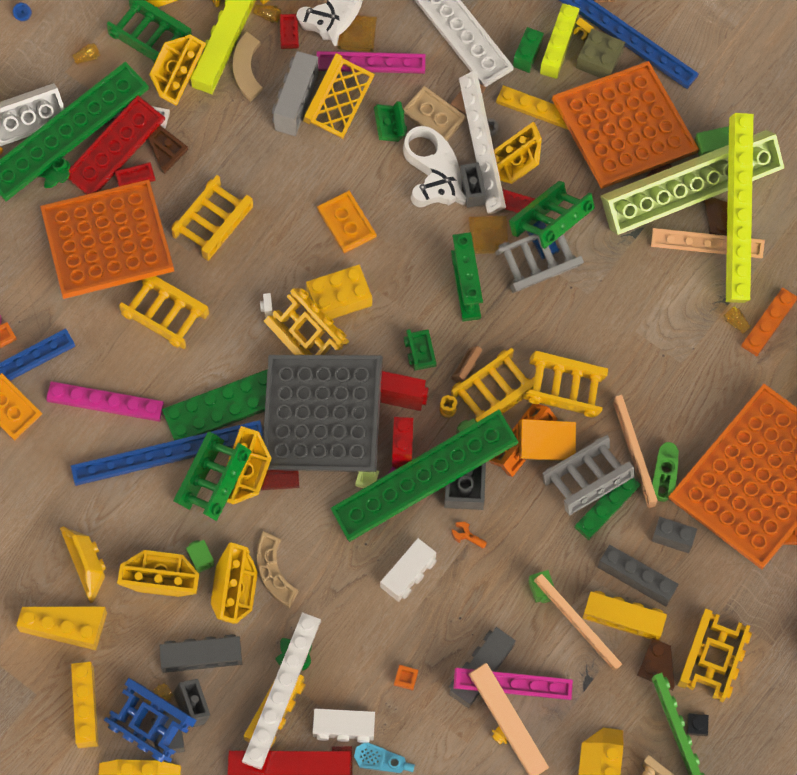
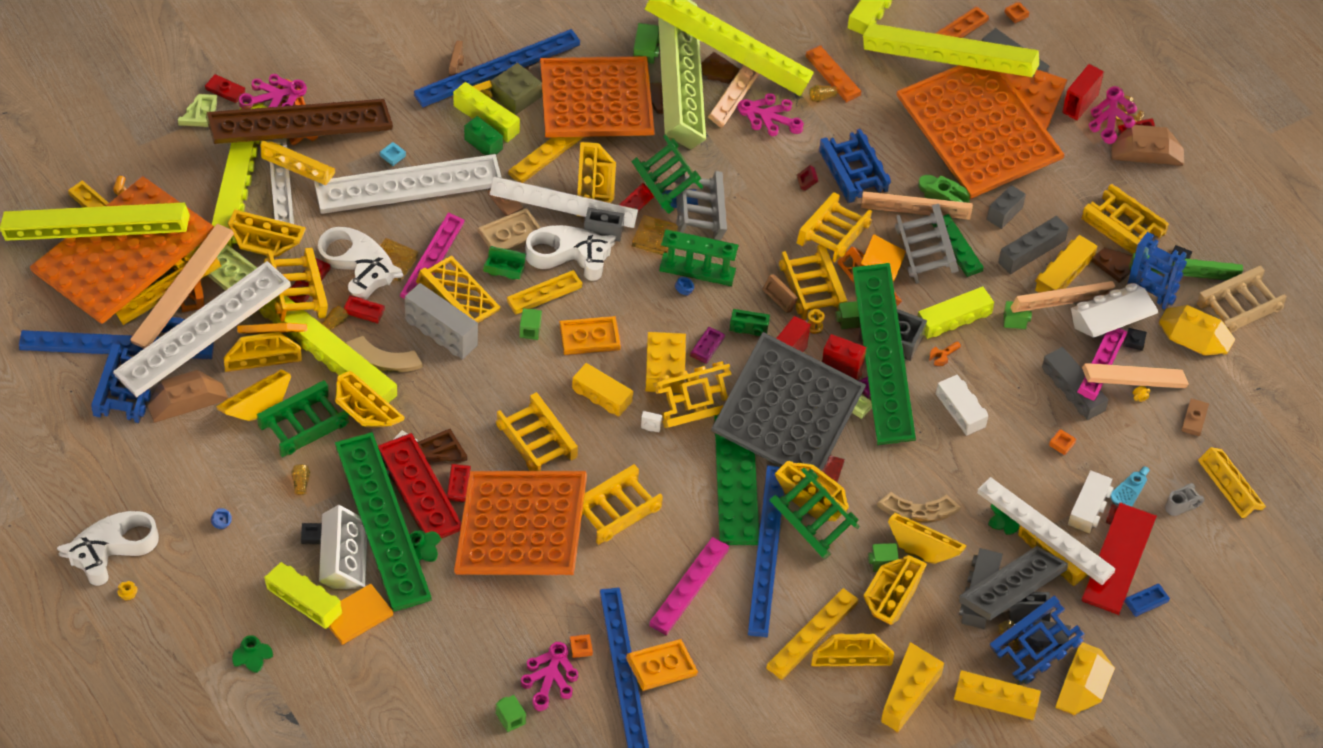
camera: 70 degrees left, 15 degrees down
none -> black plate [301,523,322,544]
none -> yellow plate [507,270,582,315]
none -> bright green brick [519,308,542,340]
none -> yellow brick [572,363,633,417]
none -> blue tile [675,277,694,295]
none -> magenta plate [690,327,725,364]
none -> dark pink plant [737,93,804,136]
none -> yellow plate [766,588,859,680]
none -> dark red plate [797,165,819,191]
none -> blue fence [819,129,891,203]
none -> neon yellow brick [917,286,994,339]
none -> dark grey plate [959,546,1068,620]
none -> white slope [1071,283,1158,338]
none -> black plate [1124,328,1147,351]
none -> blue fence [1127,232,1187,310]

